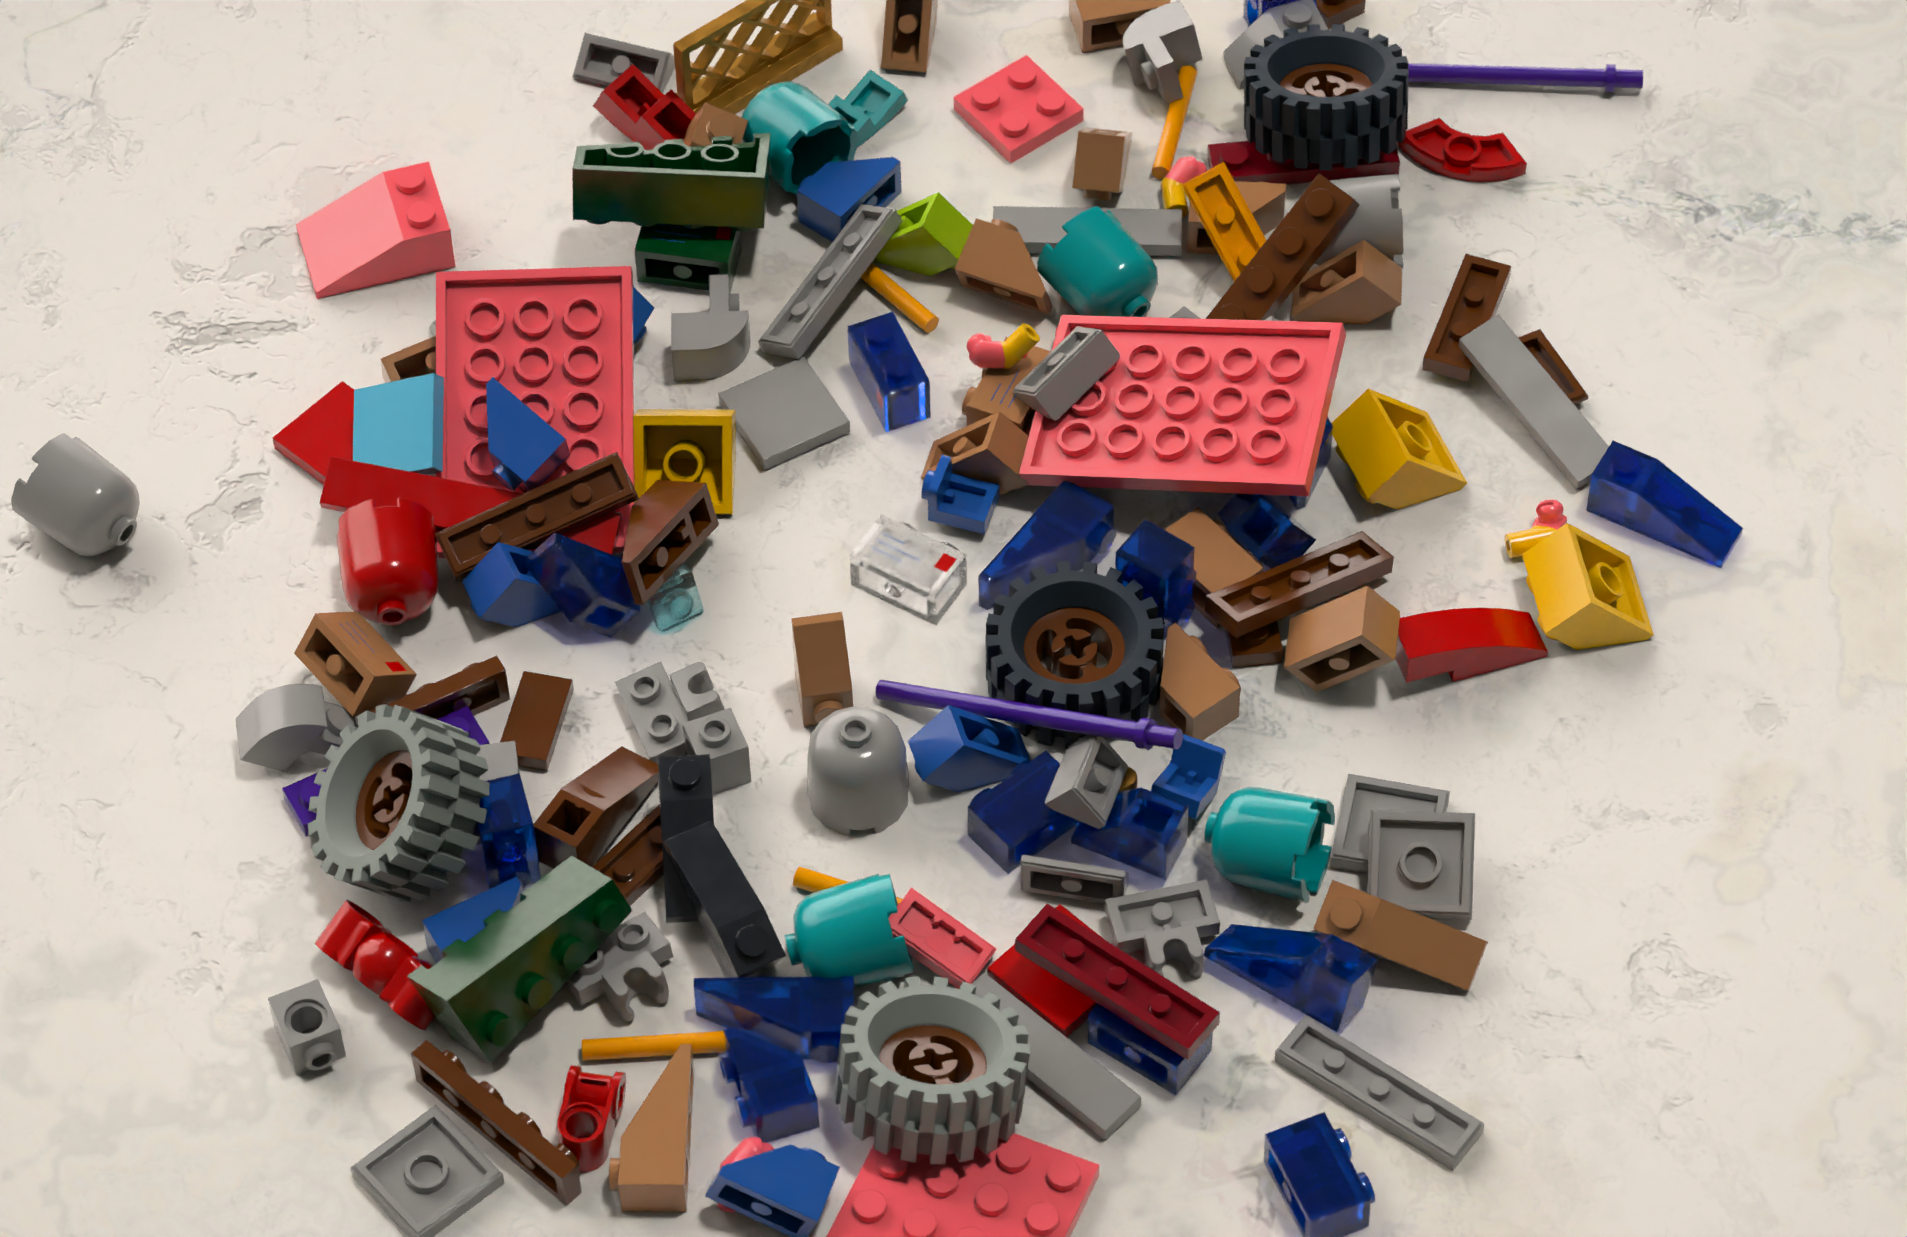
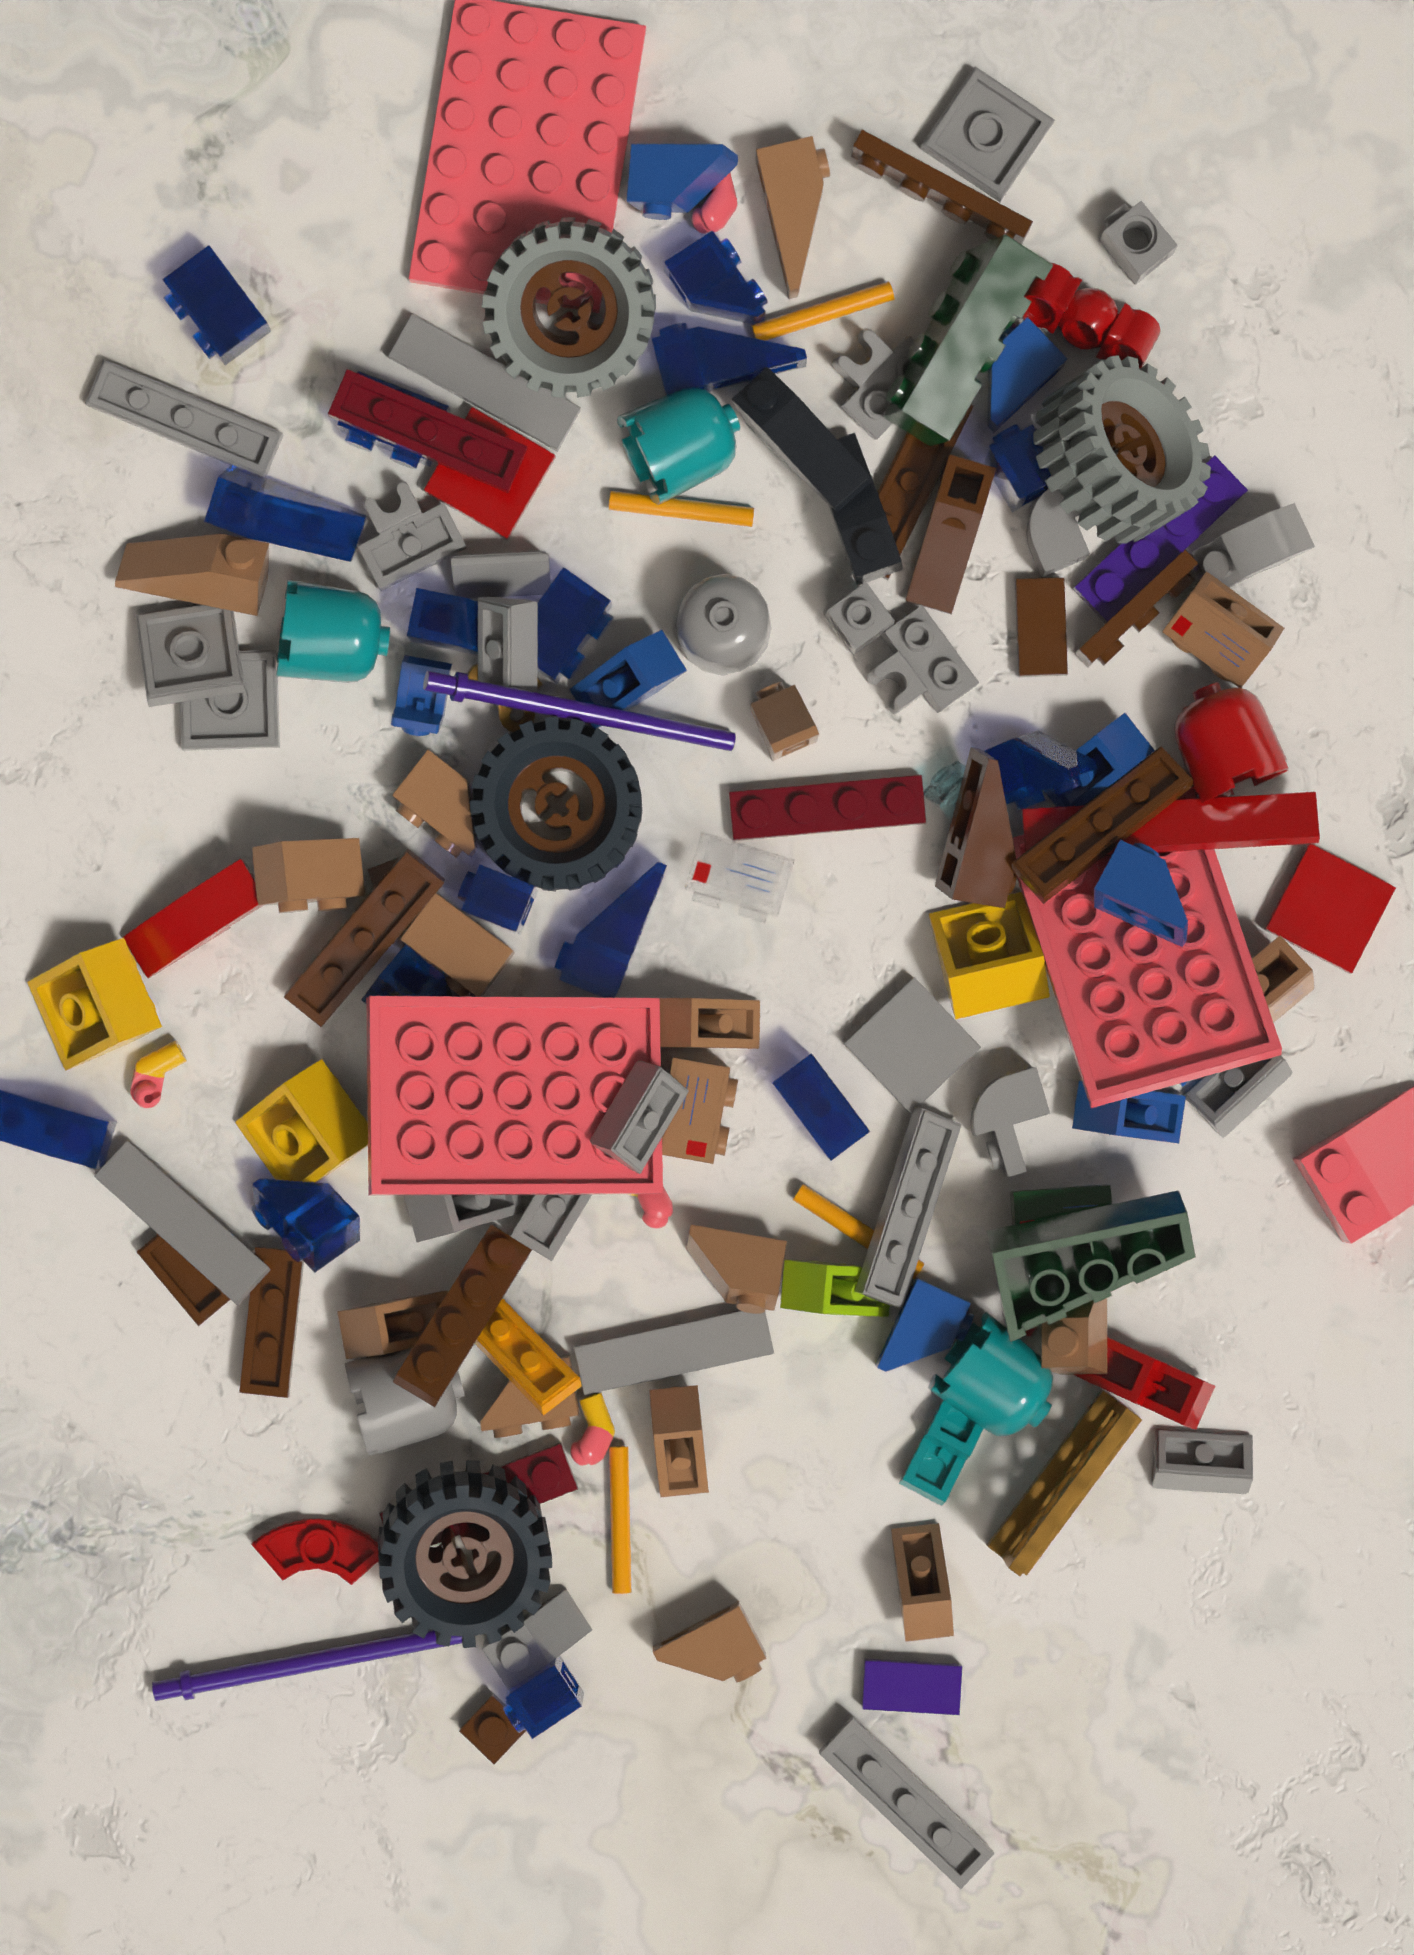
camera: 160 degrees right, 35 degrees up
medium azure tile [353,373,444,475] -> none
red piece [557,1065,626,1172] -> none
coral plate [889,887,997,989] -> none
blue bracket [921,455,999,534] -> none
coral plate [954,55,1084,164] -> none
arm [966,323,1040,369] -> none
teal cylinder [1037,206,1158,317] -> none
light grey brick [1123,0,1203,104] -> none
none -> clear blue slope [251,1178,360,1273]
none -> dark red plate [729,775,926,841]

